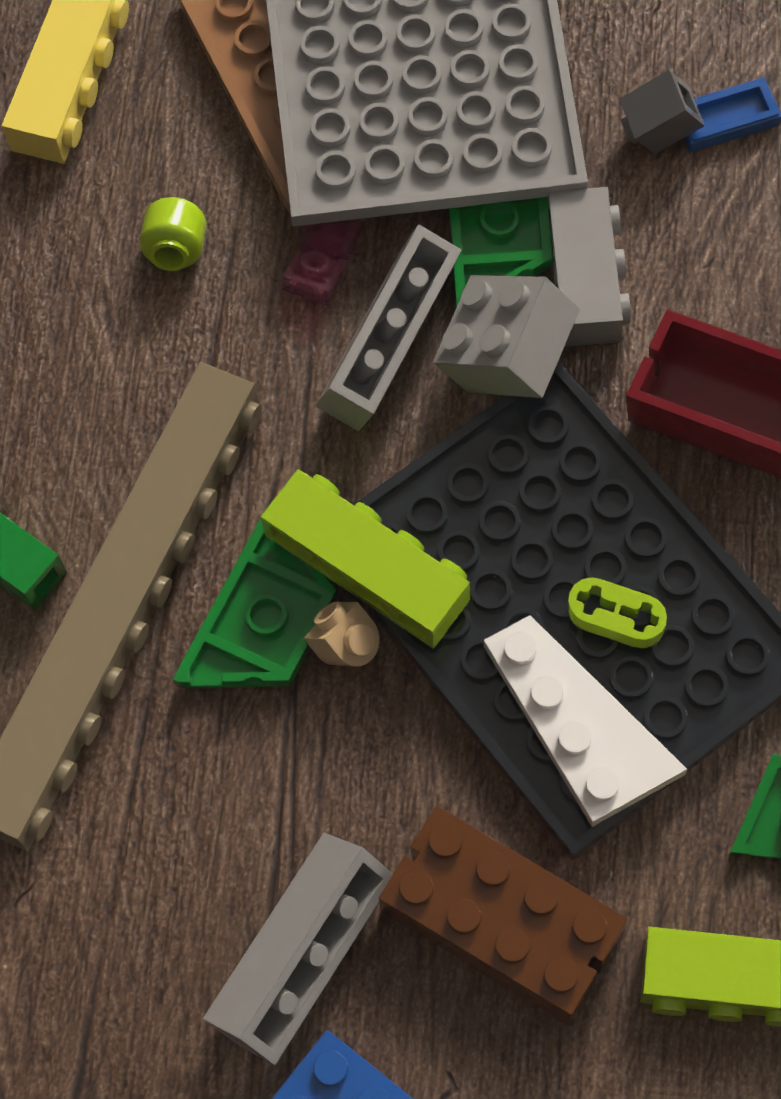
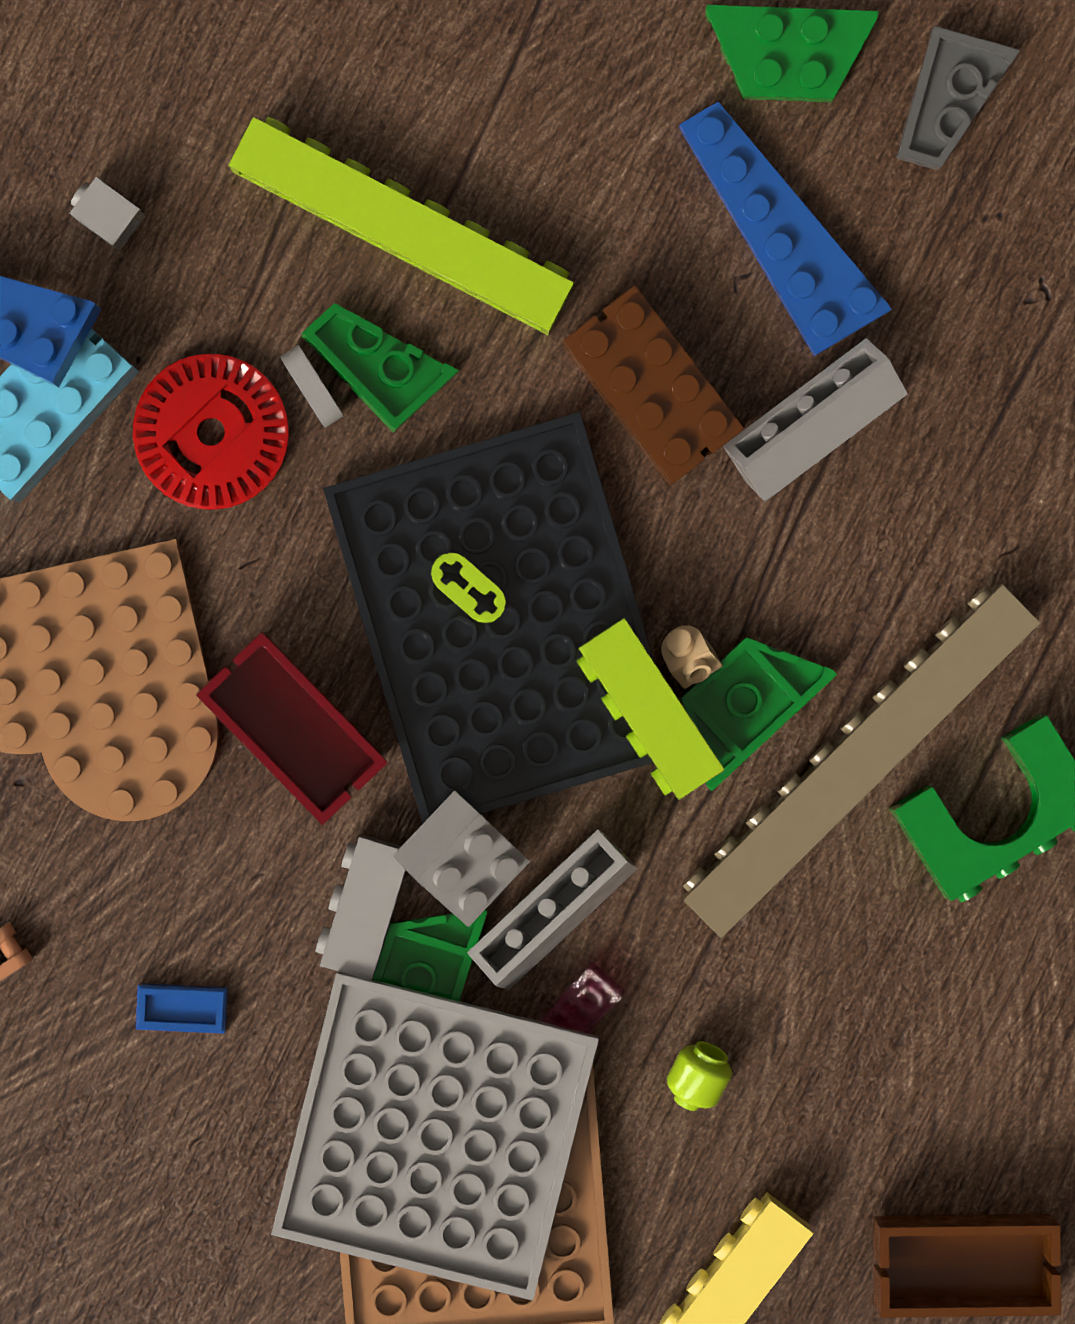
camera: 165 degrees left, 20 degrees up
white wing [484,615,687,827] -> none
dark grey brick [619,69,705,154] -> none

